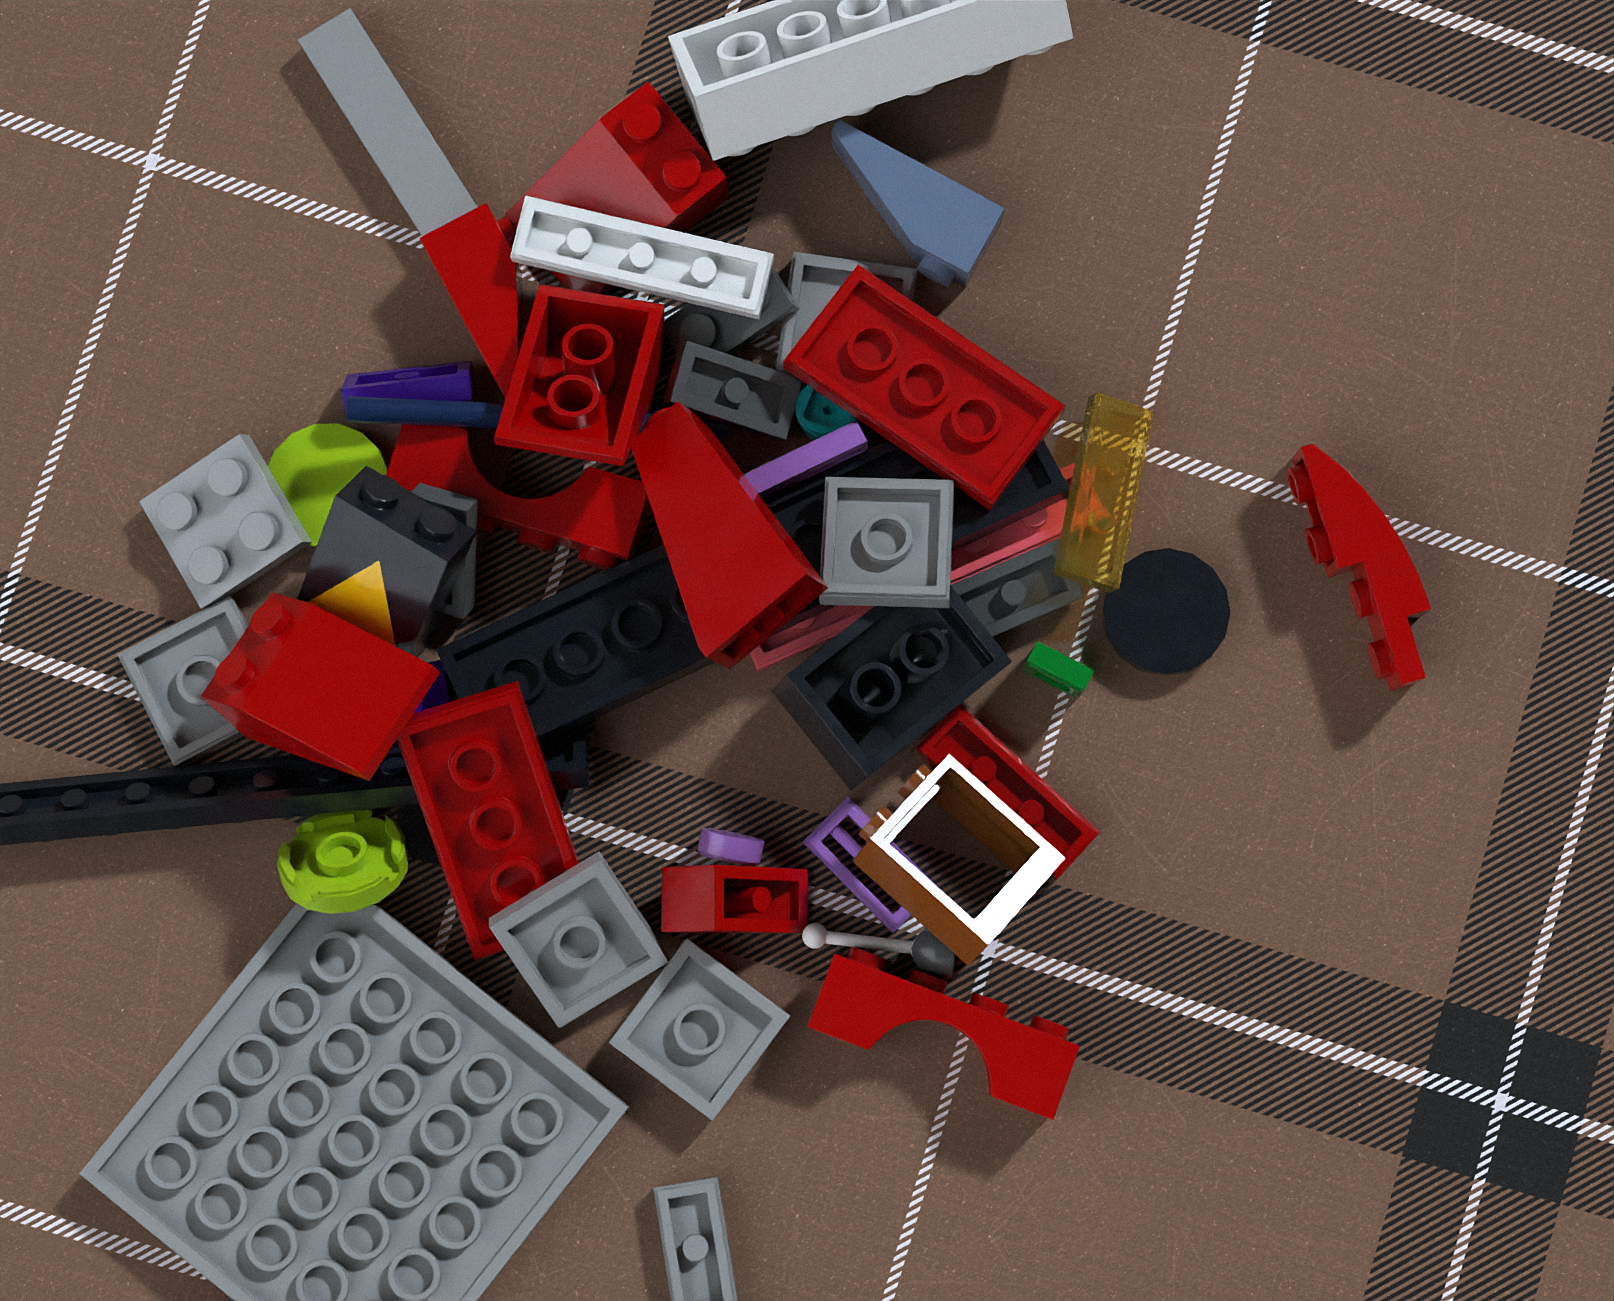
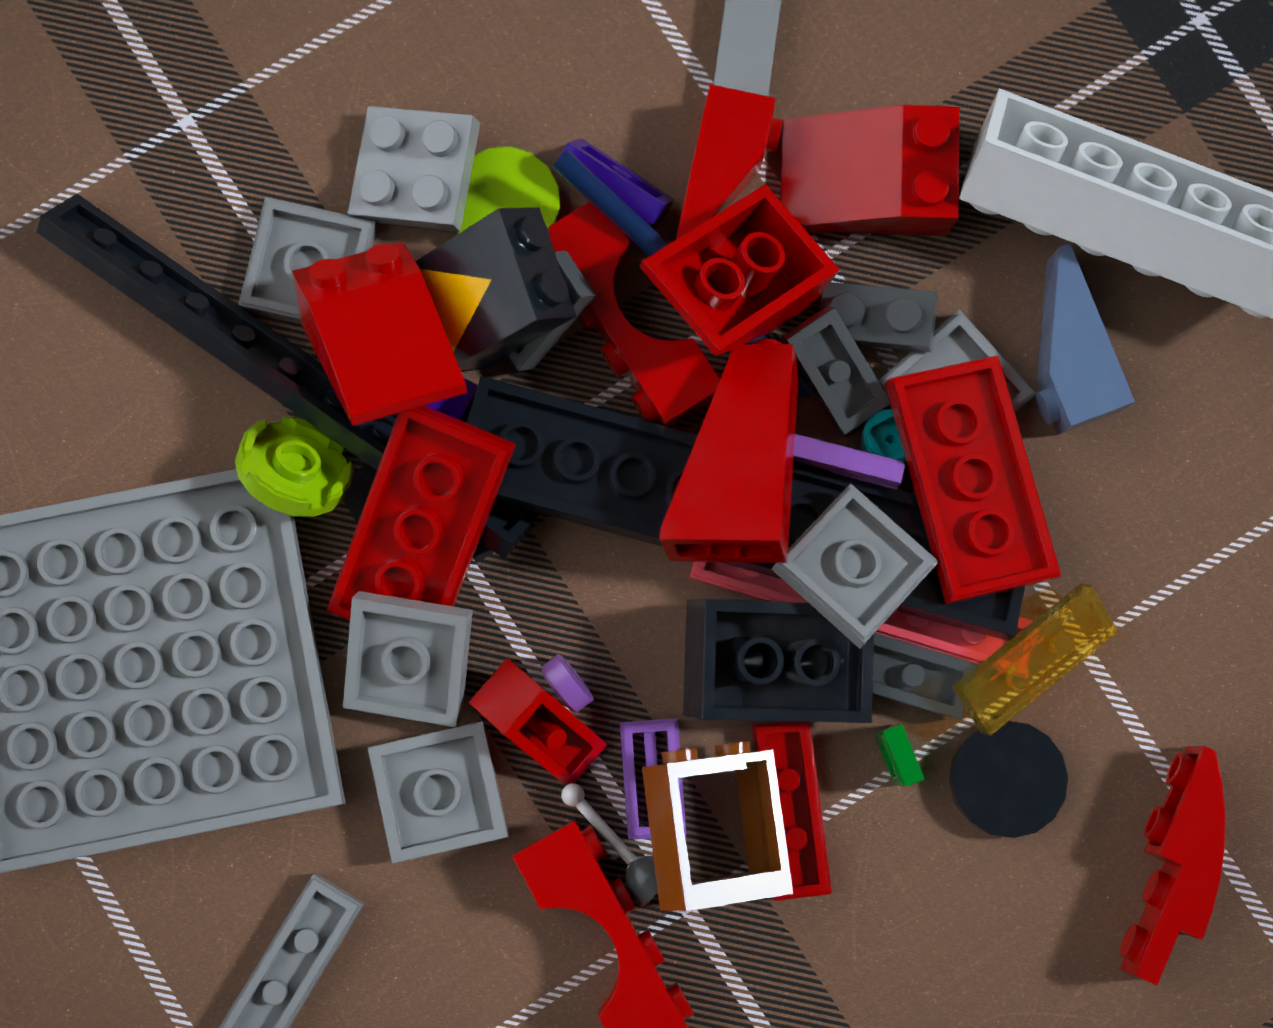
camera: 30 degrees right, 0 degrees up
white tile [510,196,774,319] -> none

